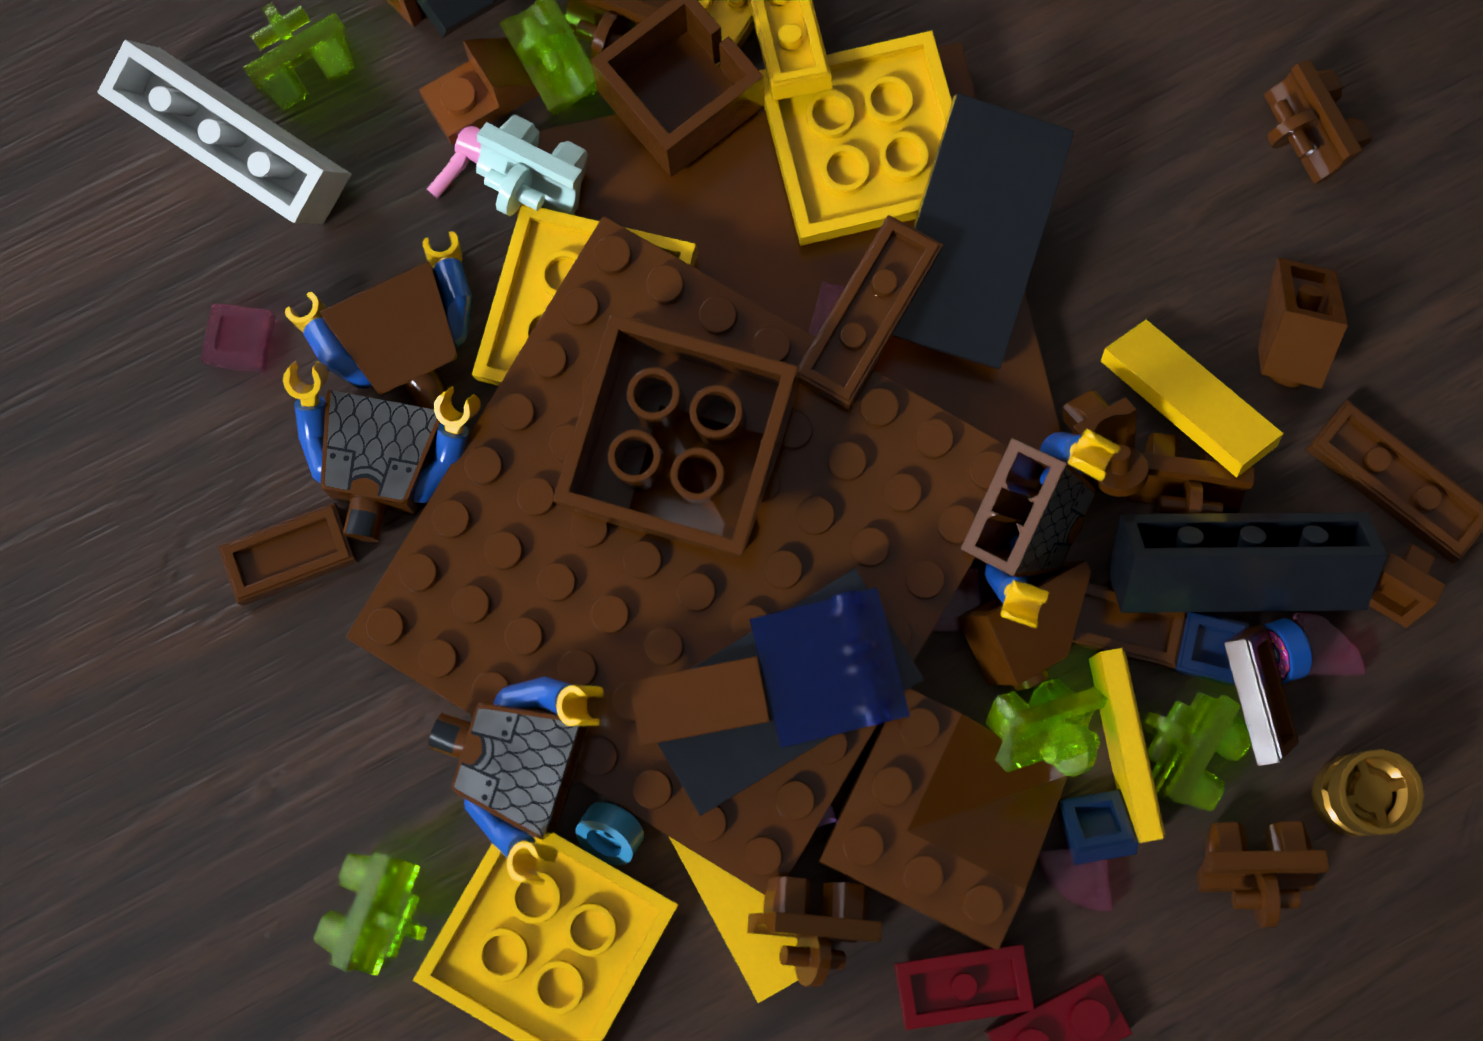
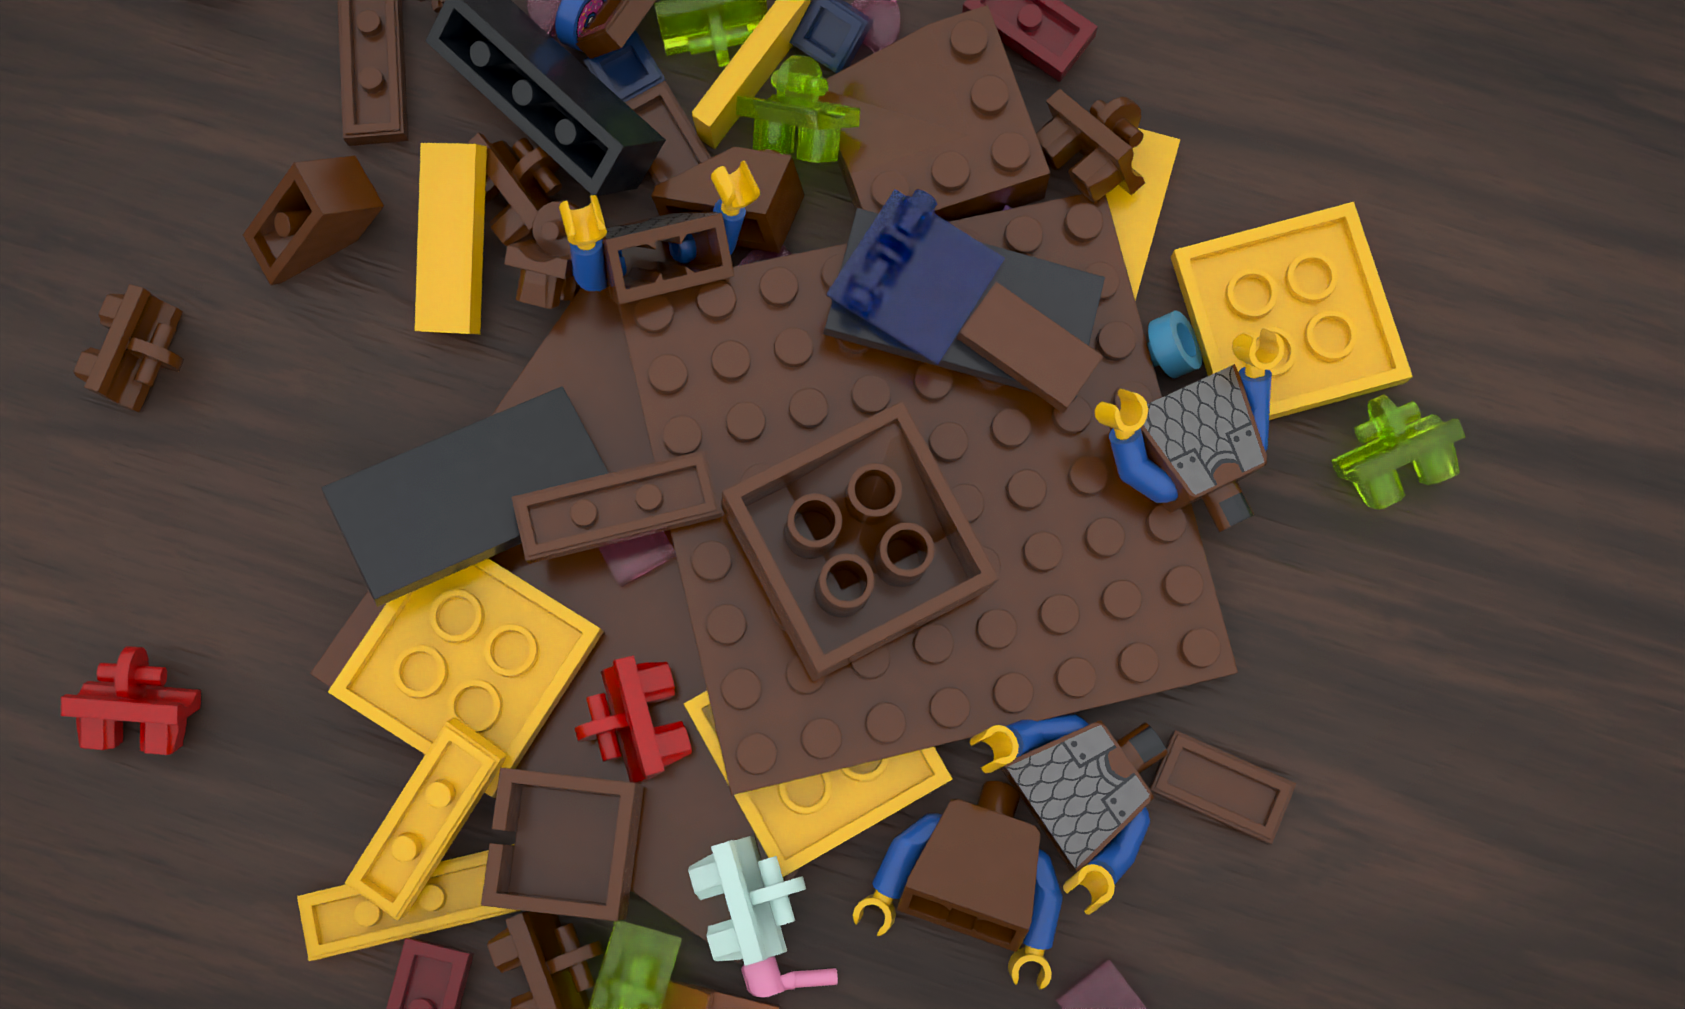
camera: 130 degrees left, 0 degrees up
none -> red hips [575,655,692,783]

